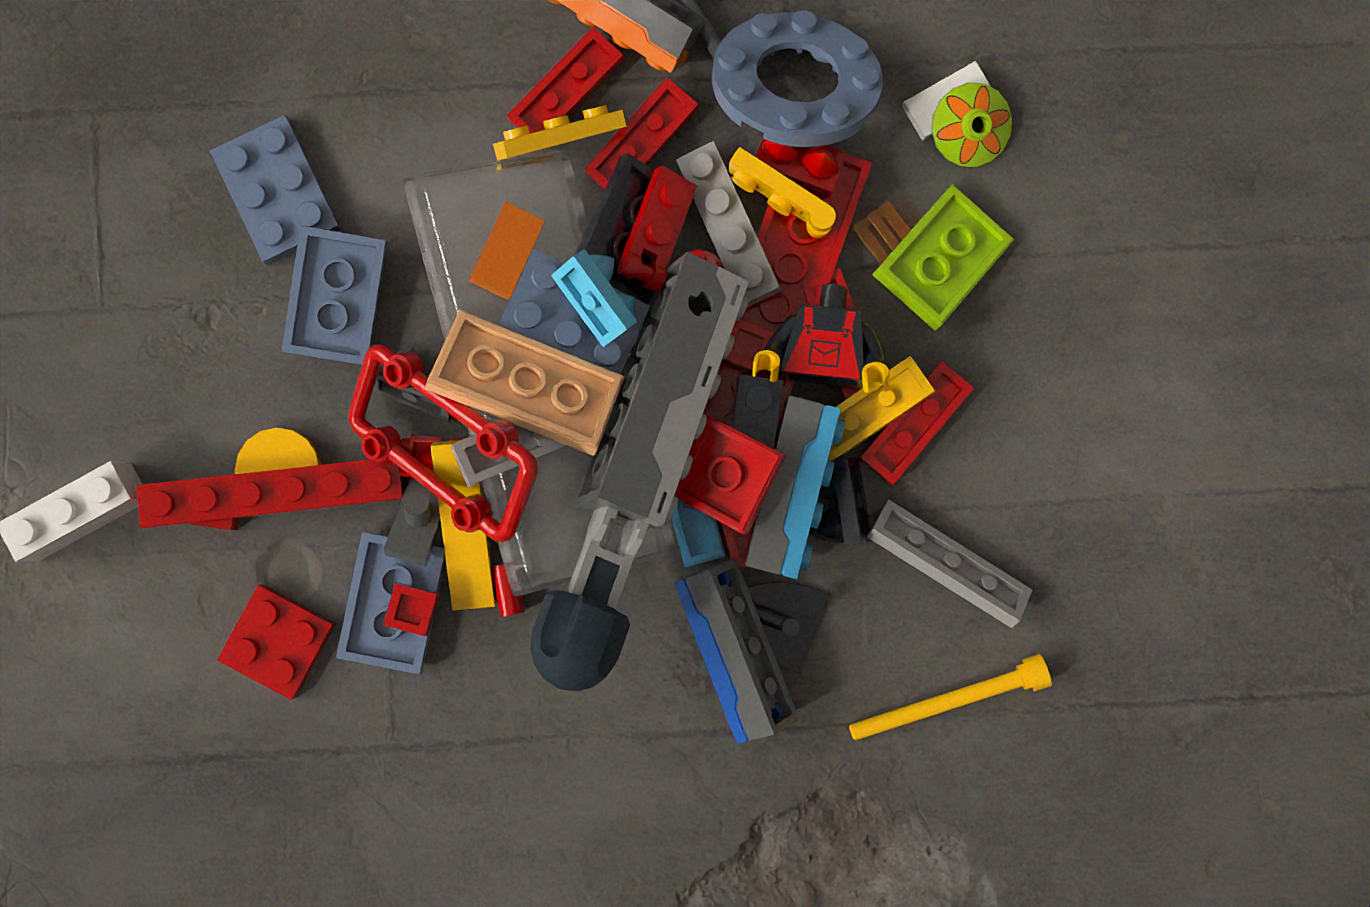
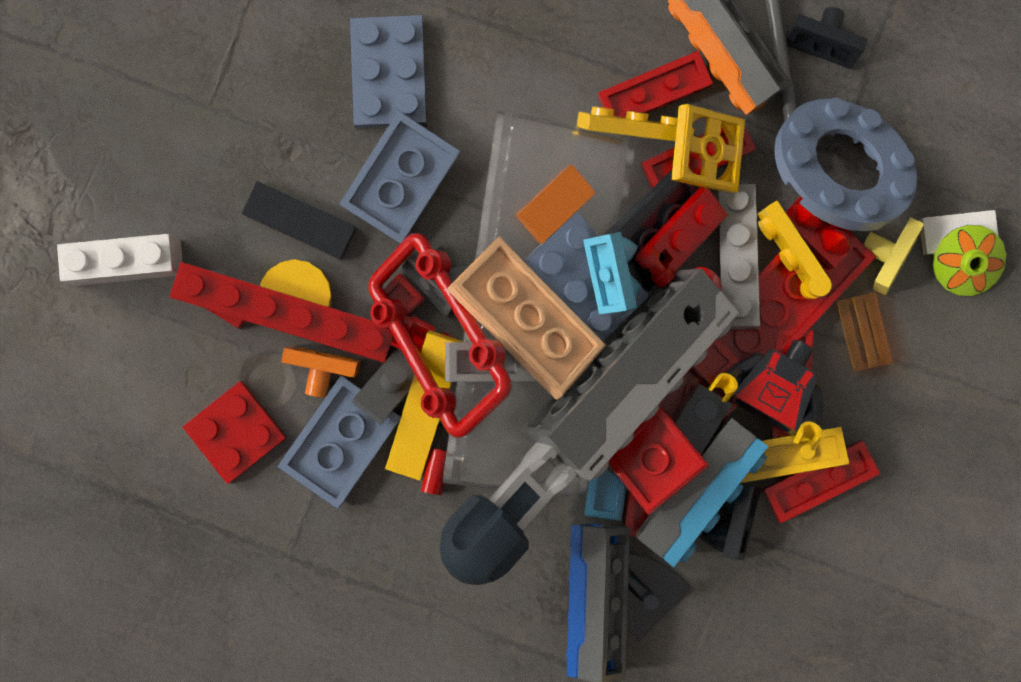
camera: 25 degrees right, 0 degrees up
red plate [383,582,440,636] -> none
light grey plate [867,499,1032,628] -> none
lime tile [872,184,1014,331] -> none
none -> black tile [241,181,357,261]
none -> orange tile [281,346,362,398]
none -> red tile [384,273,426,316]
none -> yellow piece [672,104,745,193]
none -> light yellow tile [863,217,924,296]

